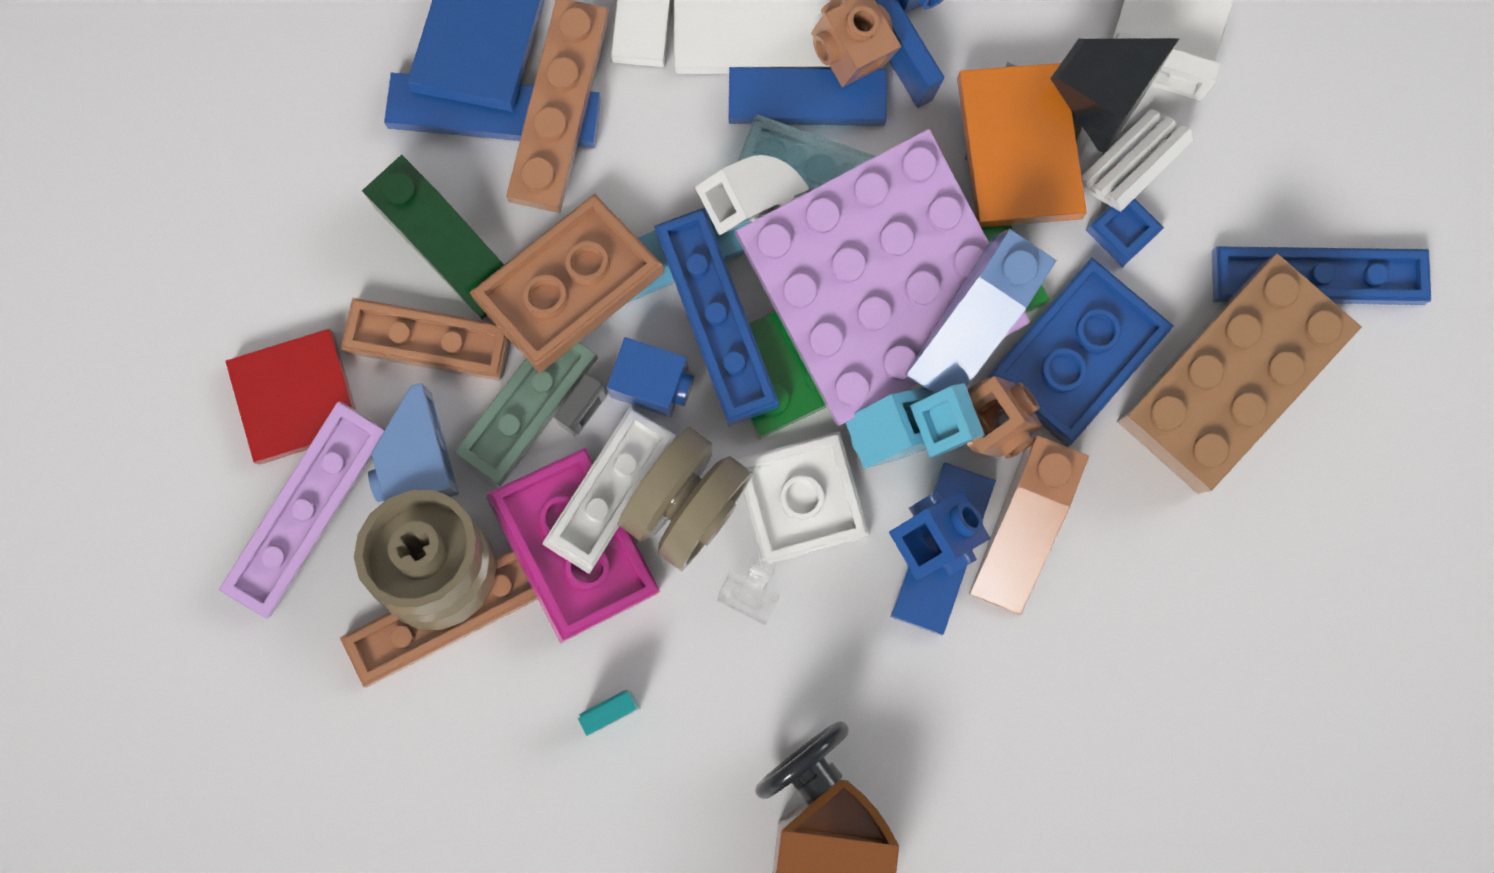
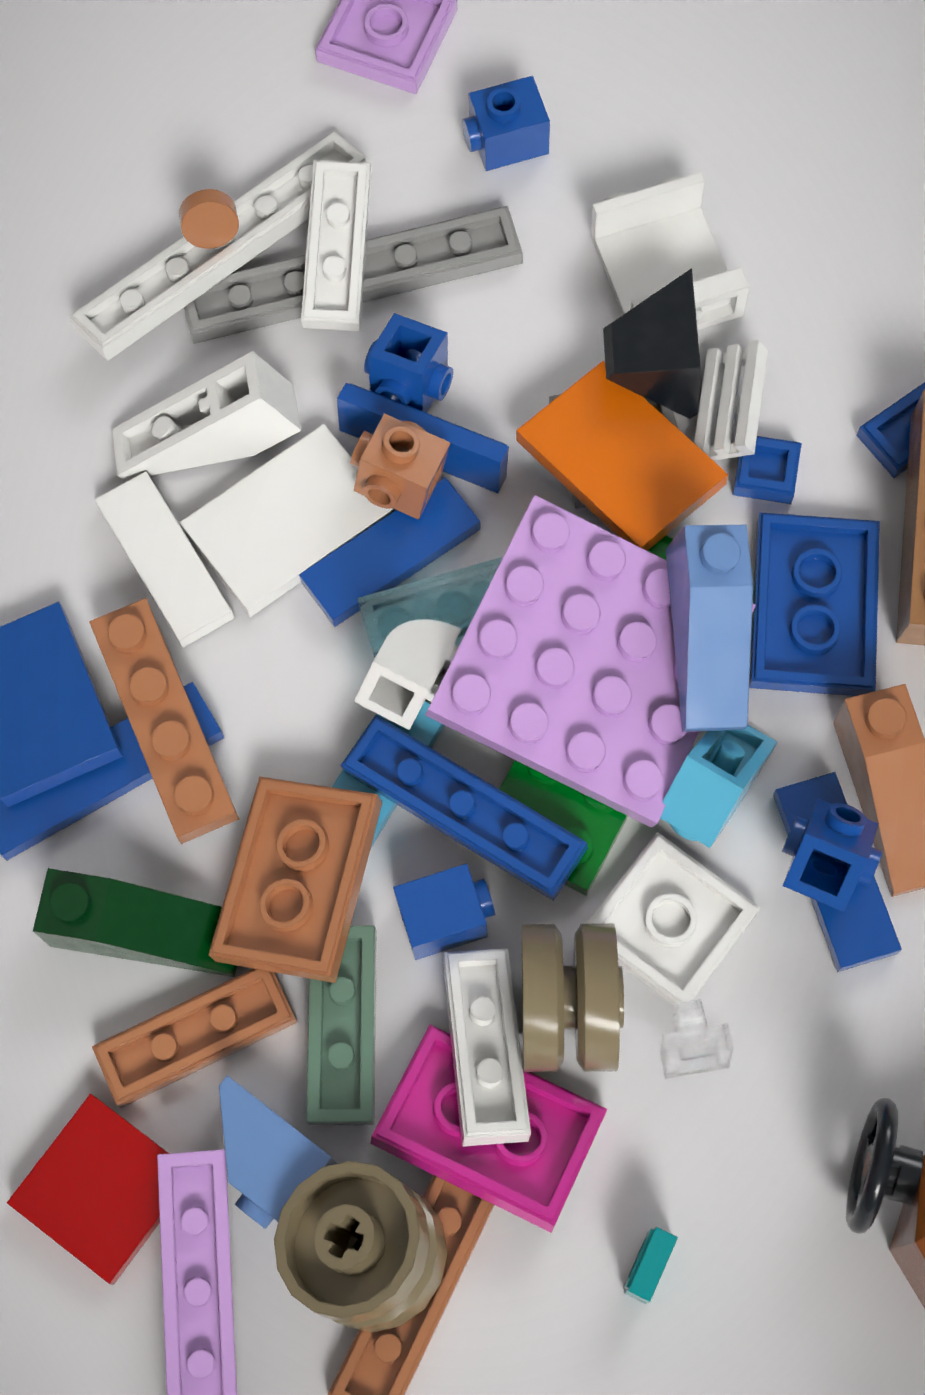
camera: 30 degrees left, 10 degrees down
dark grey tile [554,373,607,436] -> none
medium azure plate [910,383,985,457] -> none
nougat brick [967,376,1043,459] -> none

